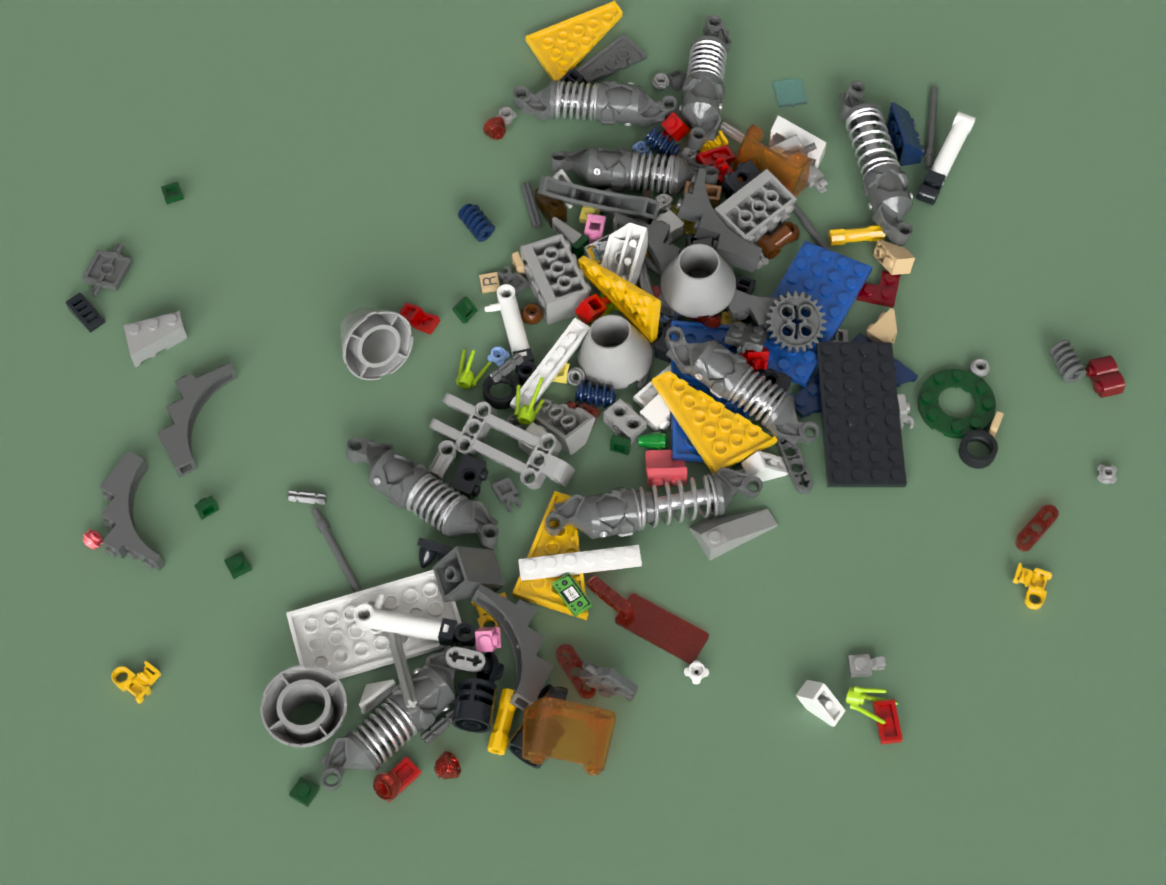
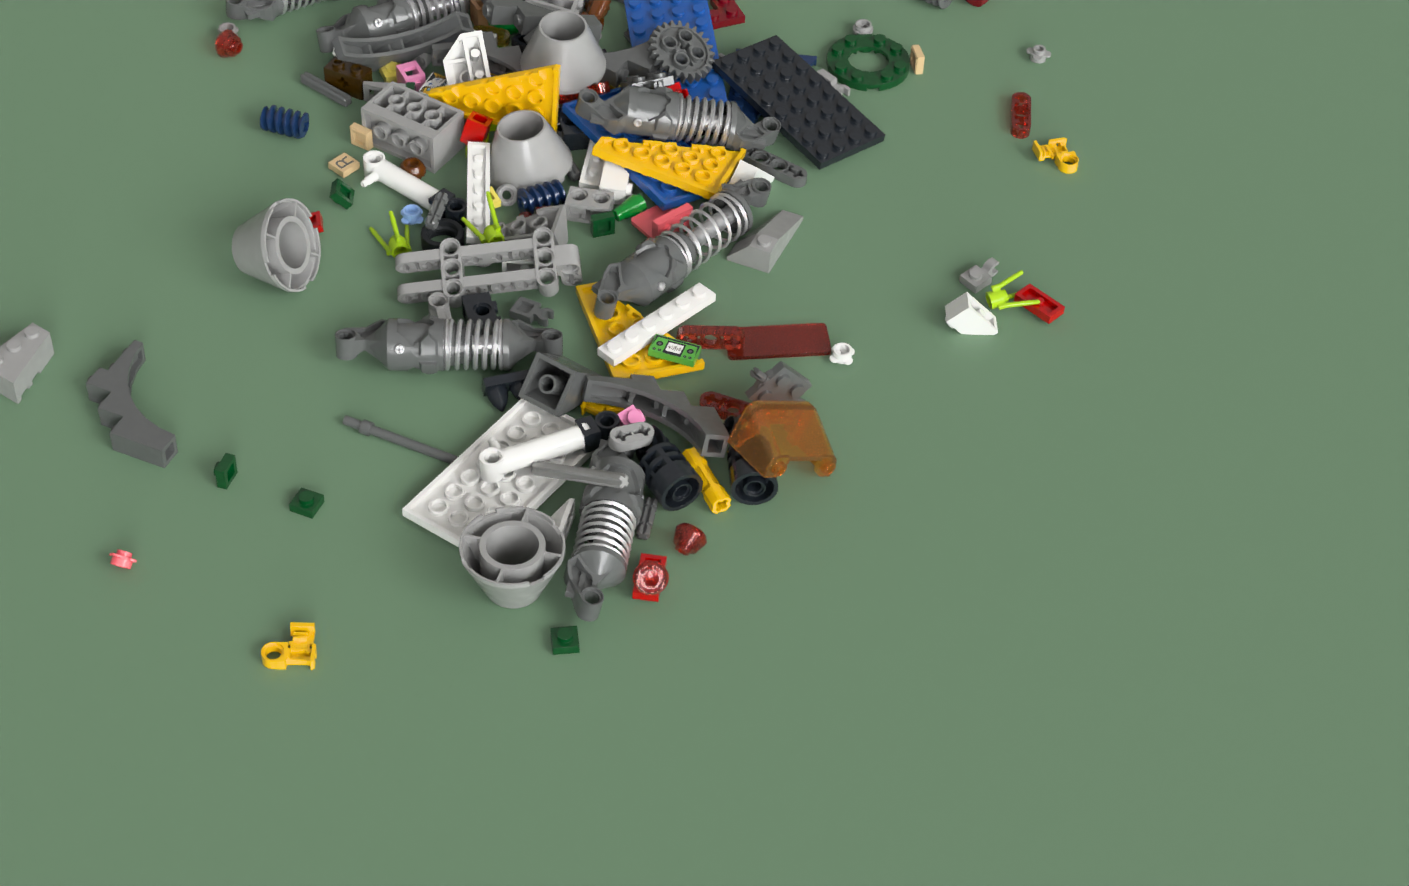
camera: 40 degrees left, 15 degrees down
dark grey arch [100,451,165,571] -> none
axle [288,490,327,505] -> none
dark grey plate [497,265,529,296] -> none
tan slope [866,308,897,344] -> none
black tyre [958,430,998,469] -> none

